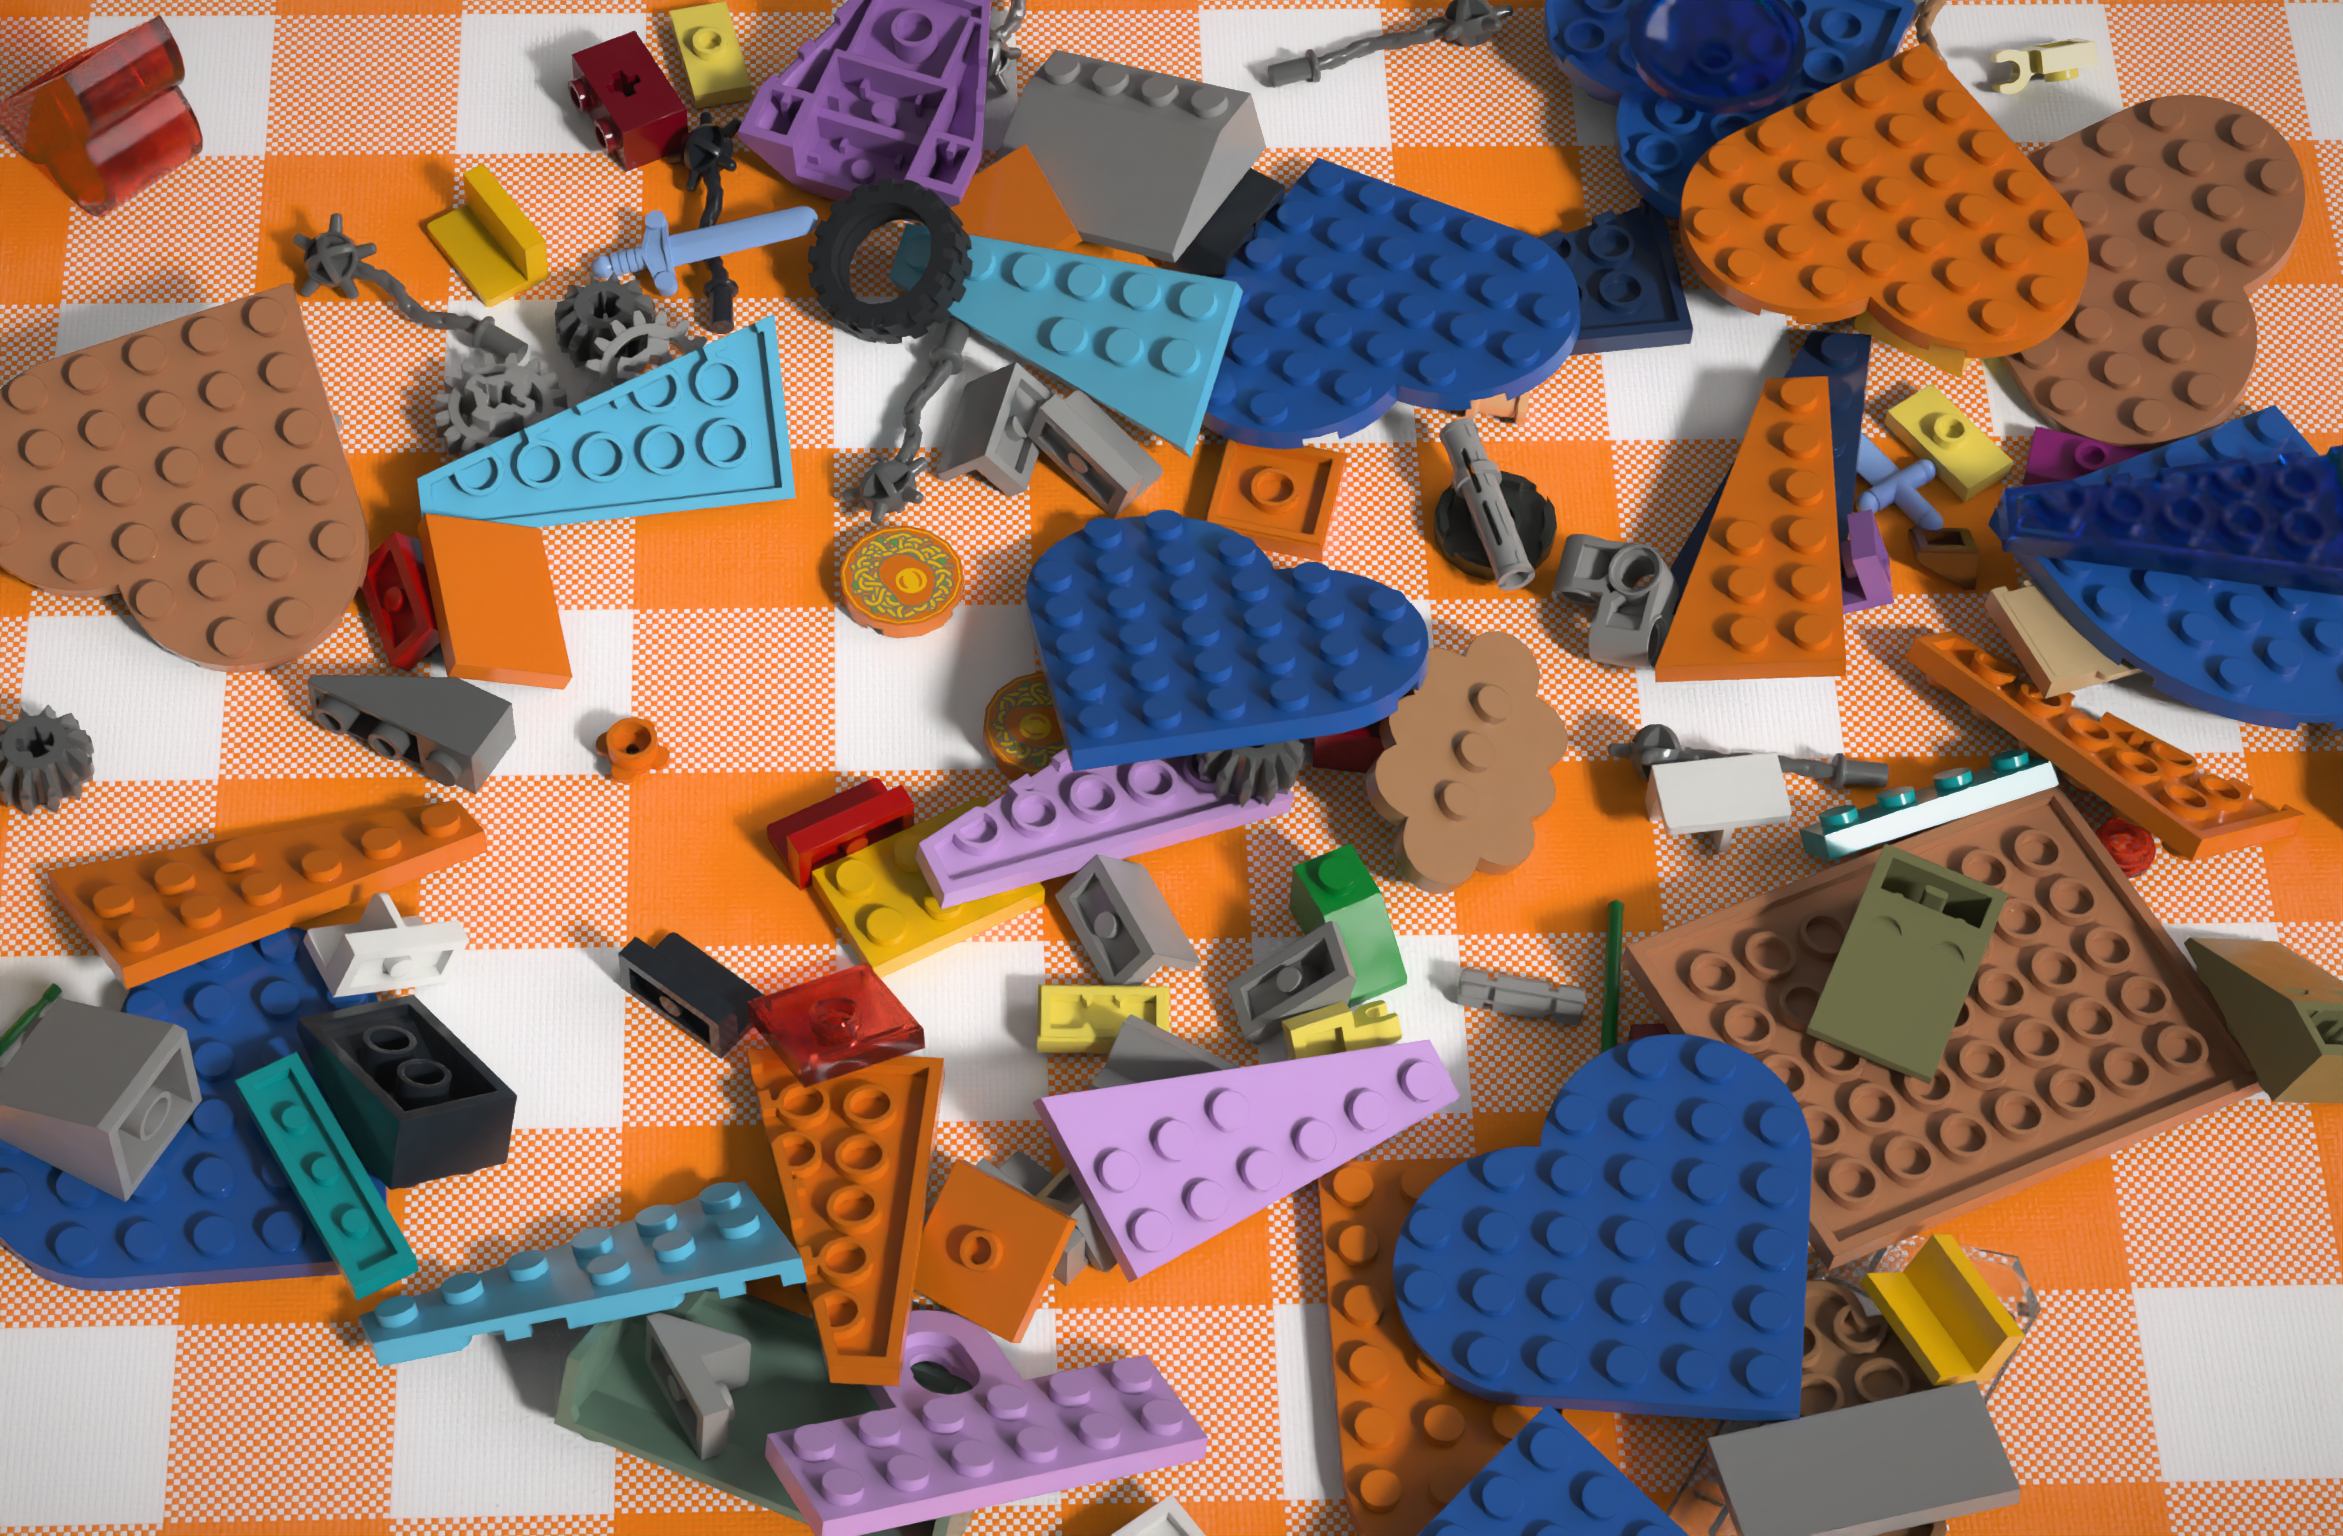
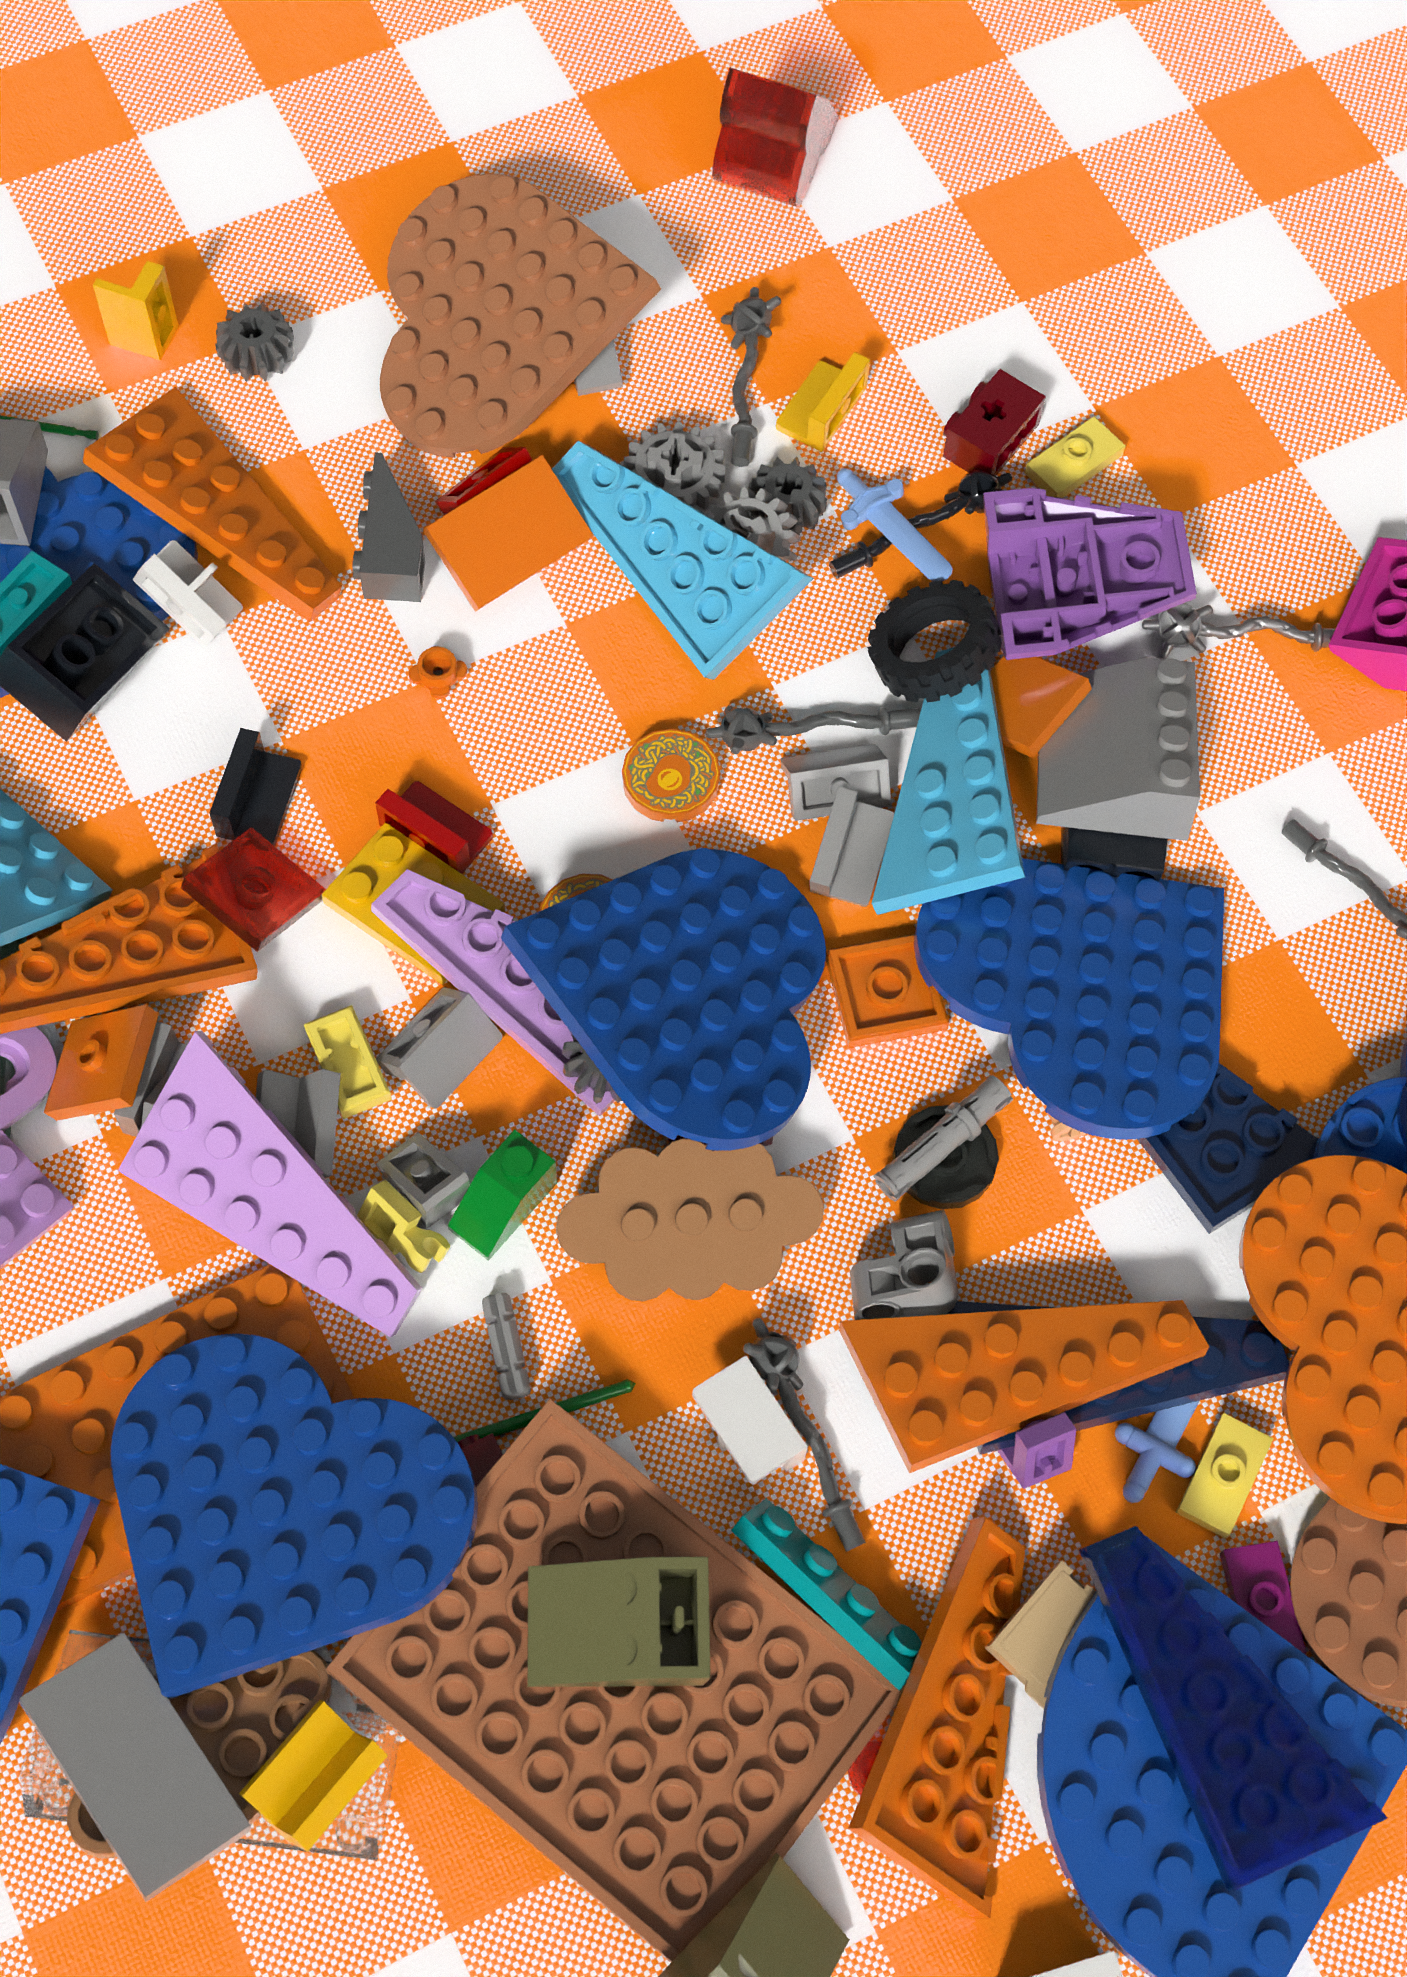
camera: 65 degrees right, 10 degrees up
reddish brown slope [1908,527,1979,590] -> none

